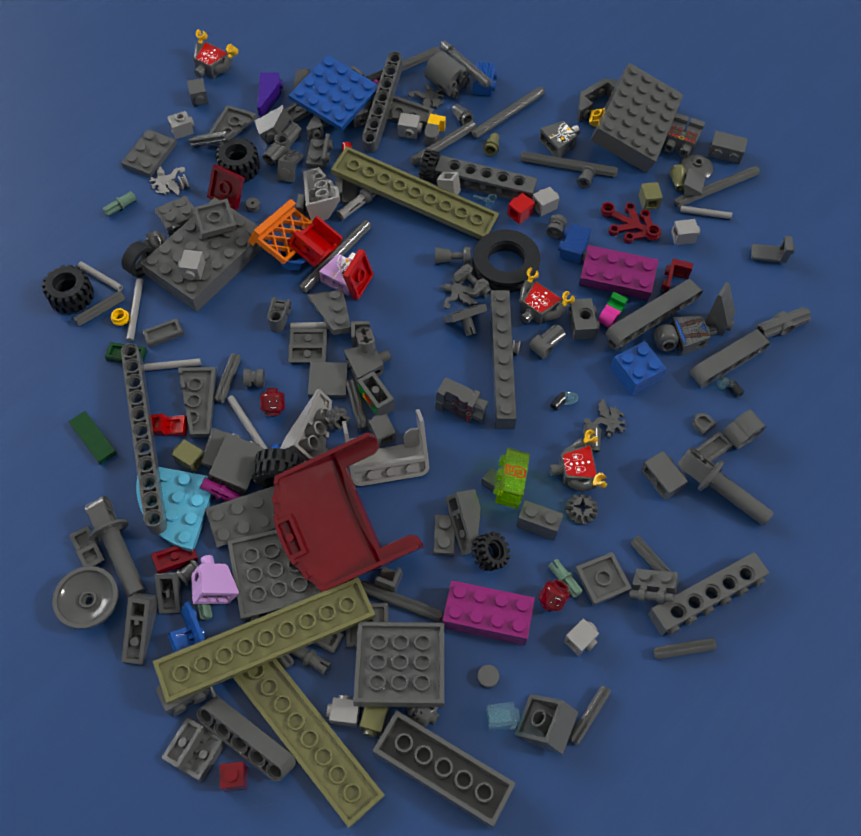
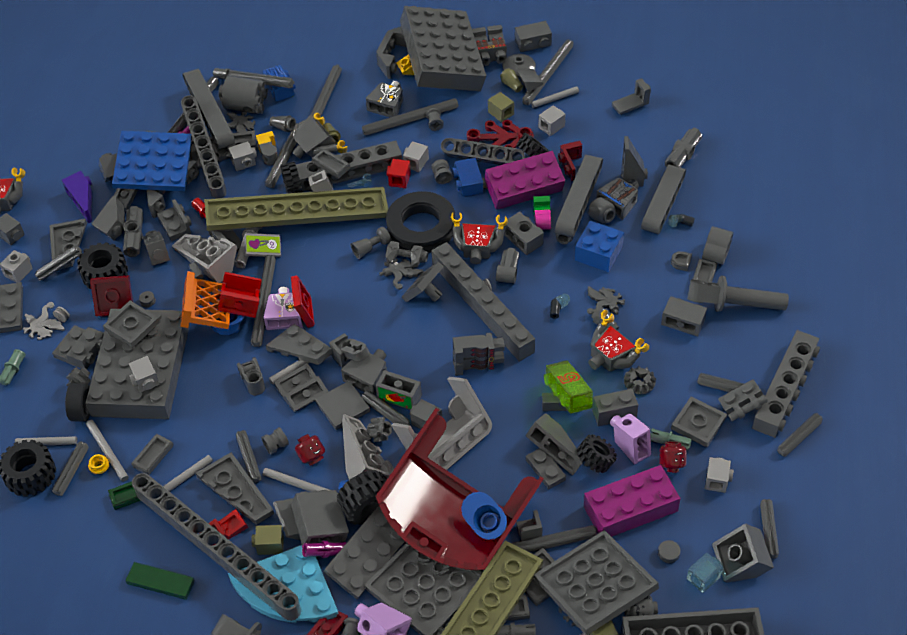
camera: 30 degrees left, 10 degrees down
none -> dark grey beam [182,68,235,149]
none -> slope [242,233,281,257]
none -> dark grey torso [293,113,348,159]
none -> dark grey tile [312,149,350,179]
none -> dark grey beam [441,138,526,165]
none -> blue piece [461,492,507,540]
none -> black tyre [517,133,549,157]
none -> lavender torso [610,414,651,465]

